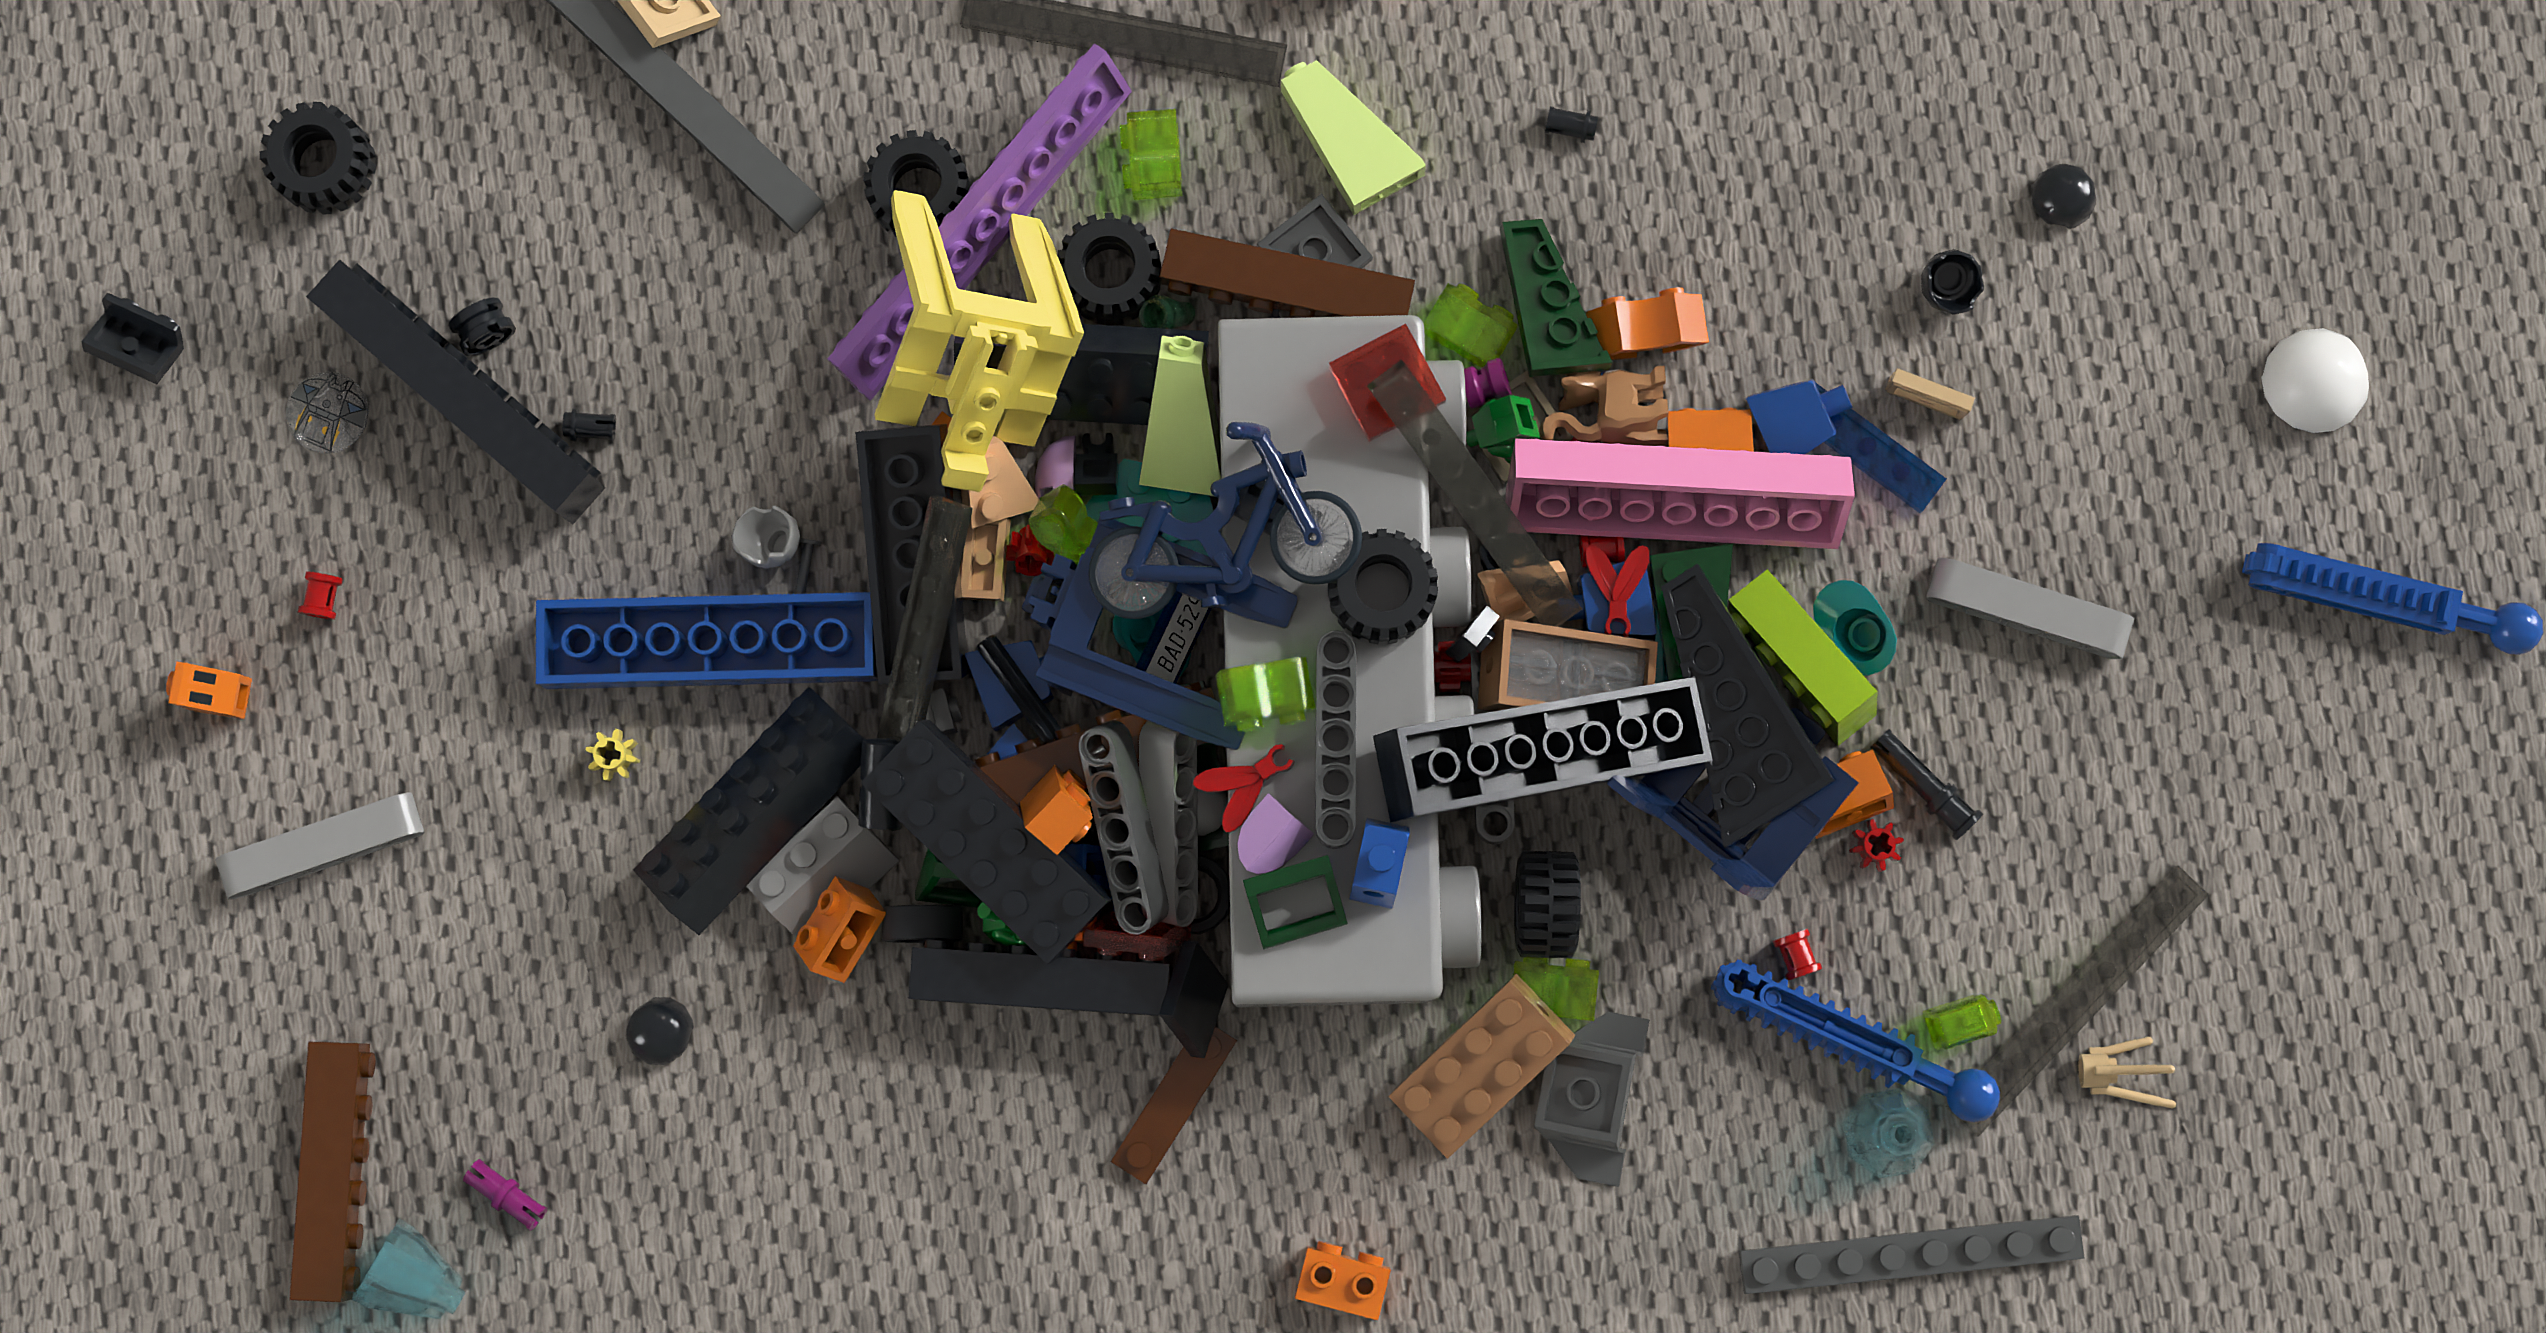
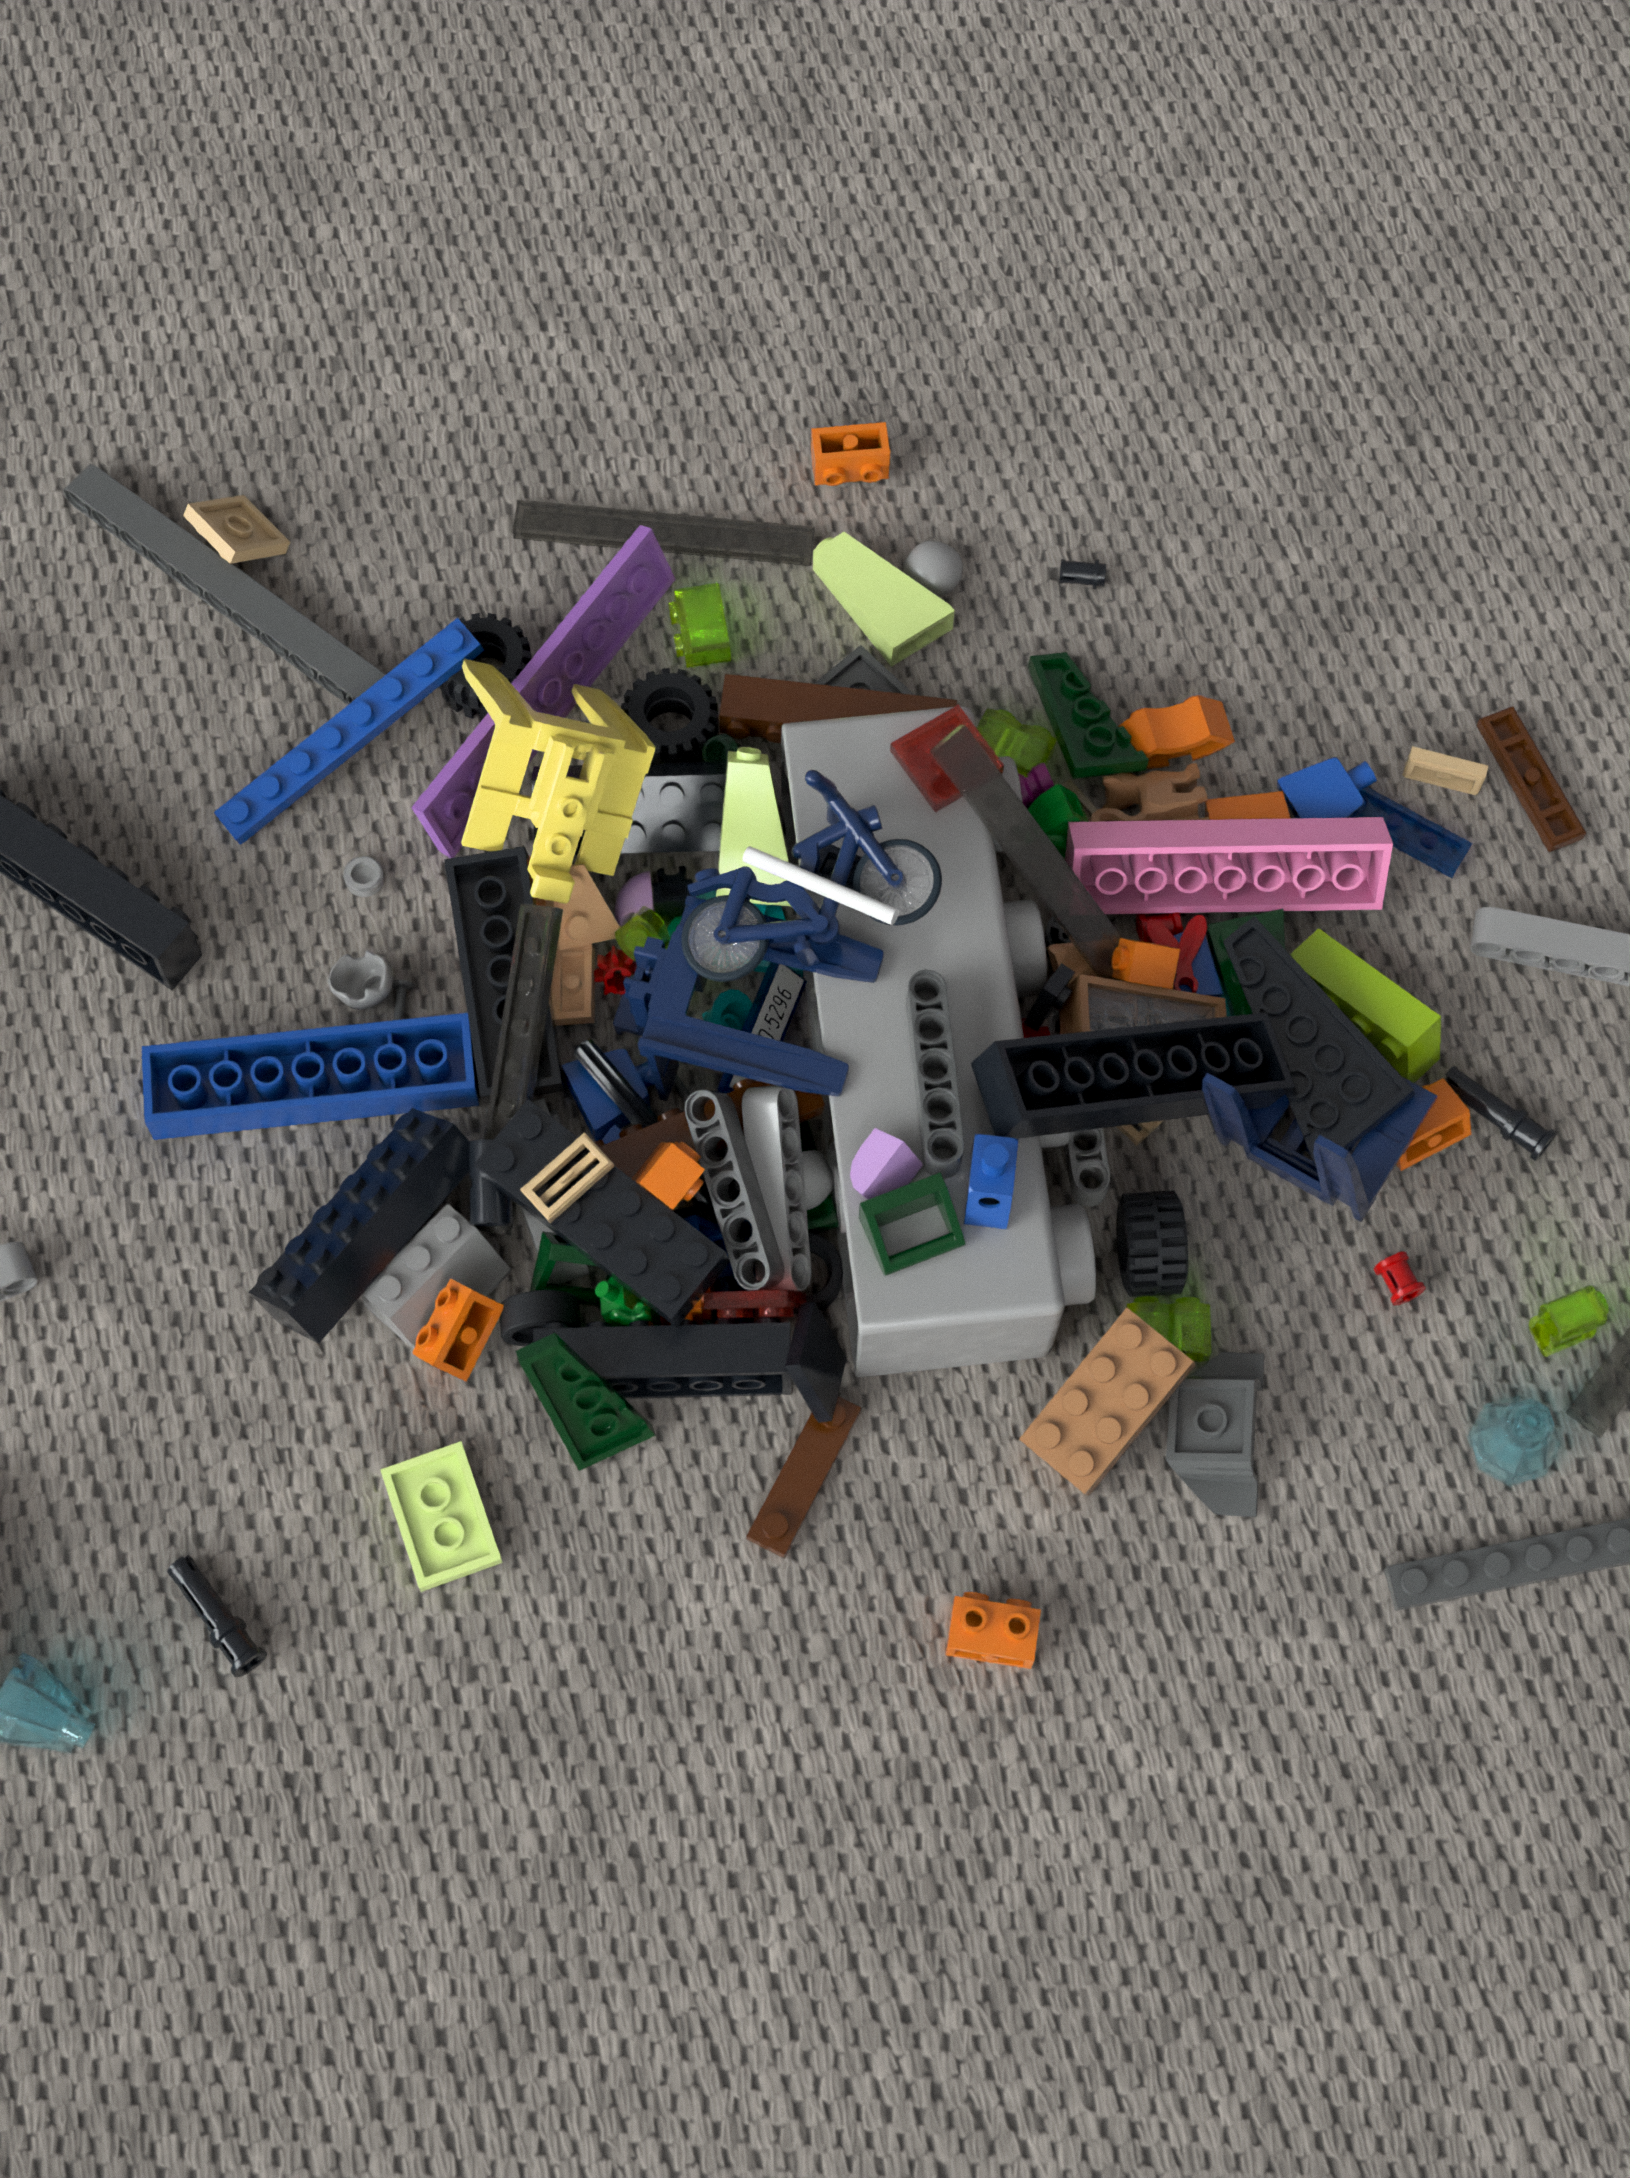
camera: 10 degrees left, 15 degrees down
black wheel [448,297,516,356] -> none
magenta pin [463,1159,547,1231] -> none
black pin [562,408,616,441] -> none
light yellow gear [585,729,640,781] -> none
black hair [626,997,694,1065] -> none
red piece [1193,744,1295,832] -> none
clear neon green brick [1215,657,1316,732] -> none
black tyre [1327,529,1438,644] -> none
blue gear [1711,959,2000,1122] -> none
teal piece [1813,580,1897,676] -> none
red gear [1849,819,1904,872] -> none
black hair [1921,249,1984,315] -> none
black hair [2032,164,2096,229] -> none
none -> black pin [167,1555,267,1677]
none -> blue plate [214,618,484,845]
none -> light grey tile [344,856,384,897]
none -> yellowish green plate [380,1441,503,1592]
none -> dark green wing [515,1333,656,1471]
none -> tan tile [520,1132,614,1223]
none -> white bar [743,846,899,925]
none -> light grey hair [902,540,963,596]
none -> orange brick [1111,938,1180,989]
none -> reddish brown plate [1476,706,1586,852]

